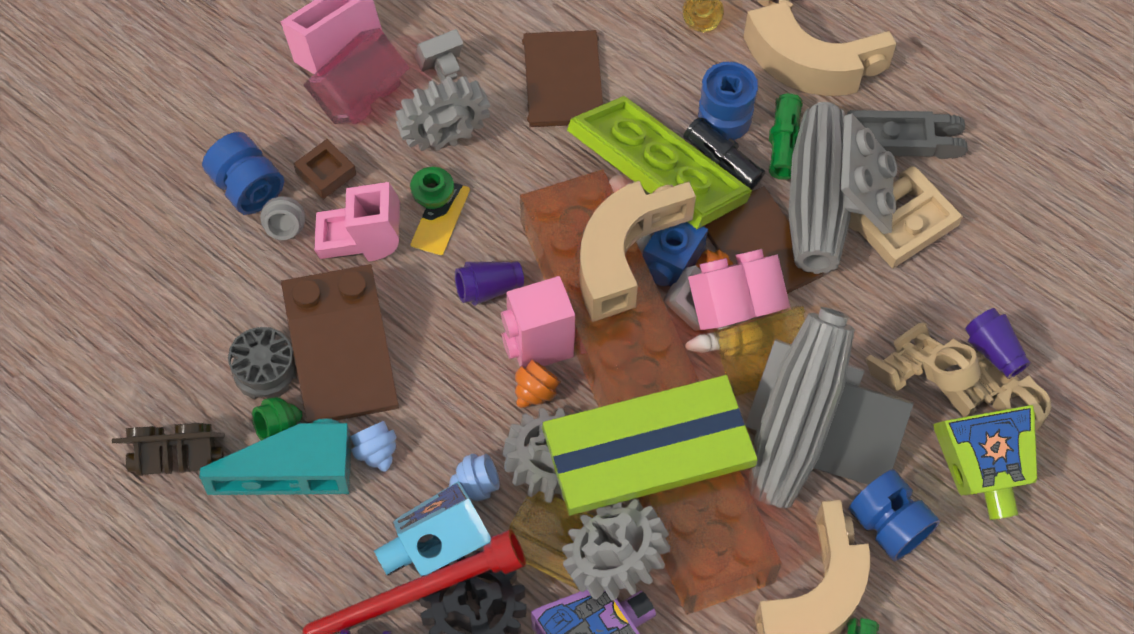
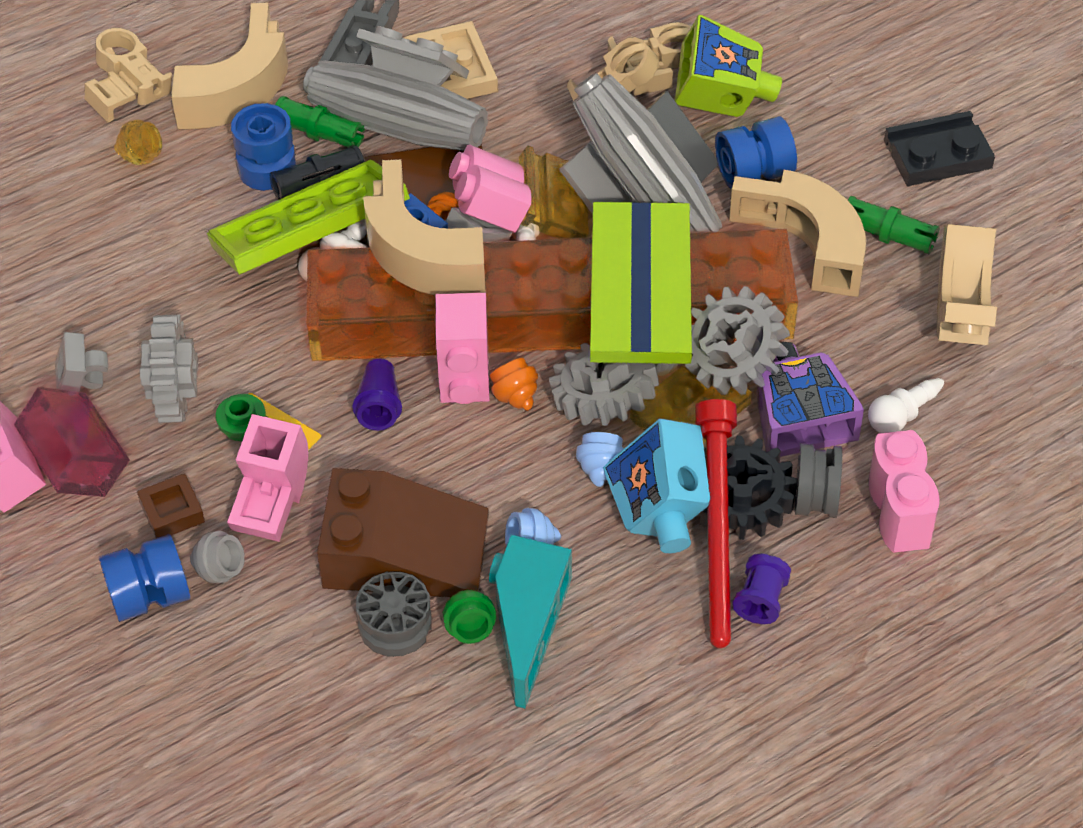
camera: 70 degrees left, 10 degrees down
dark brown hinge [112,423,225,476] -> none
reddish brown piece [522,30,603,127] -> none
dark purple cone [965,308,1031,379] -> none

